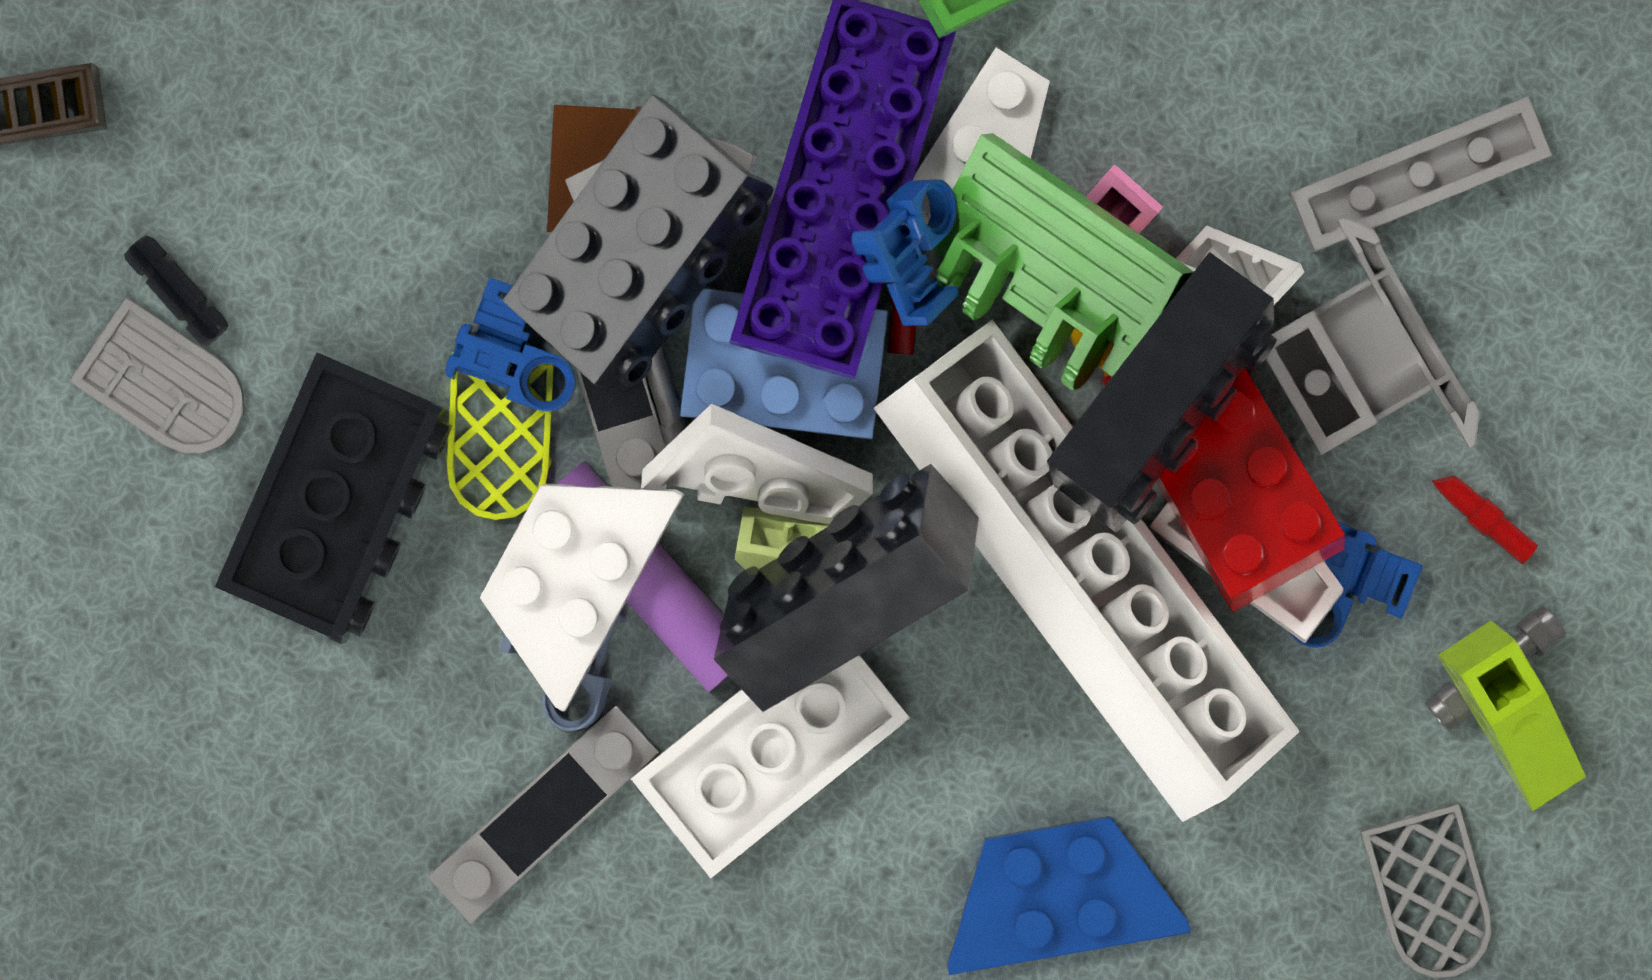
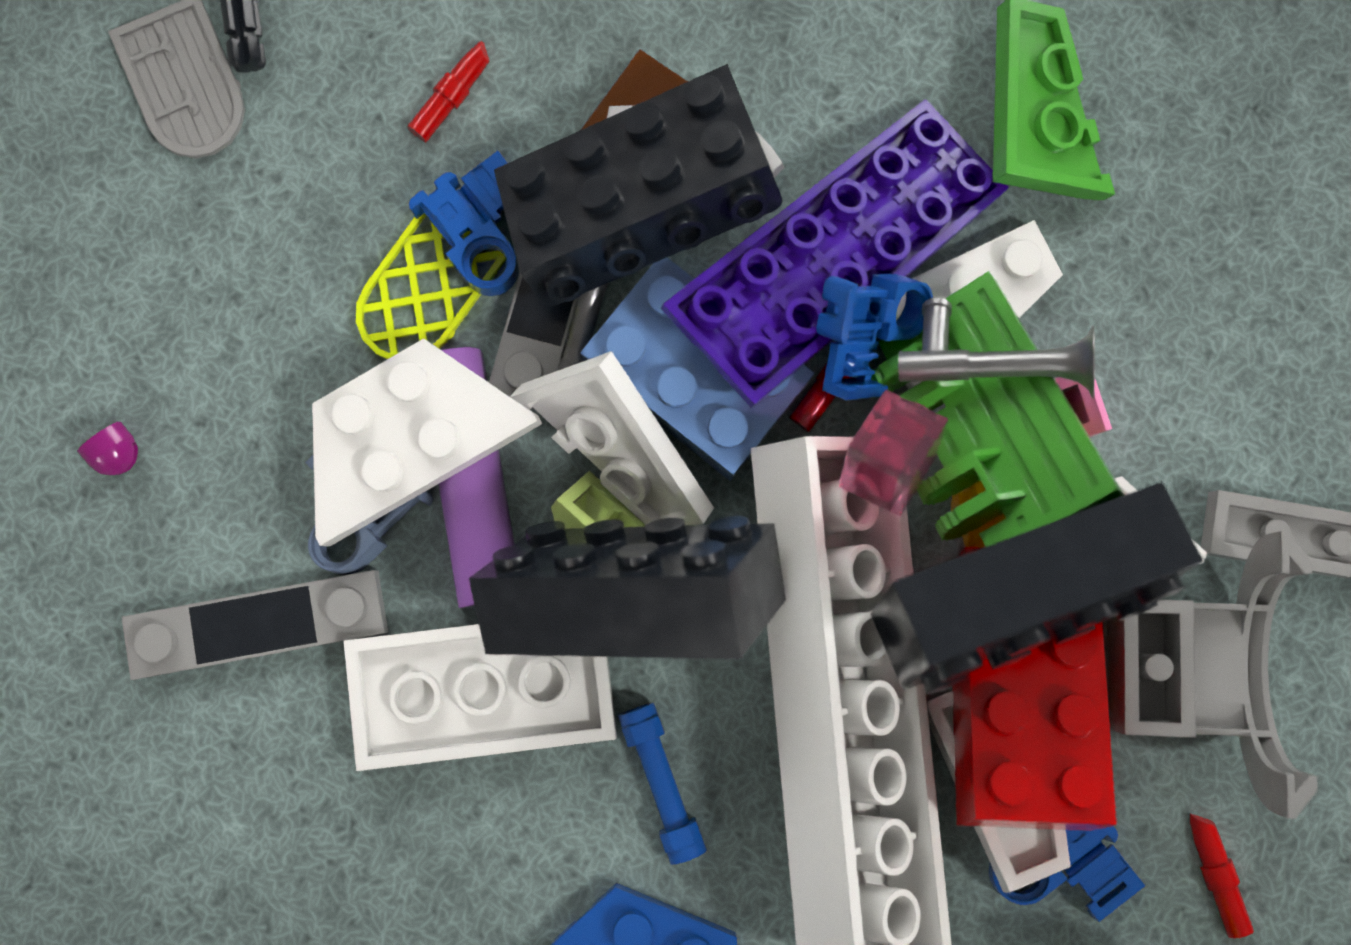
camera: 35 degrees right, 5 degrees down
black bracket [215,352,452,644] -> none
none -> magenta hinge [77,421,138,476]
none -> red piece [407,41,490,143]
none -> blue bar [618,702,707,865]
none -> clear pink brick [839,390,948,517]
none -> flat silver piece [898,298,1095,398]

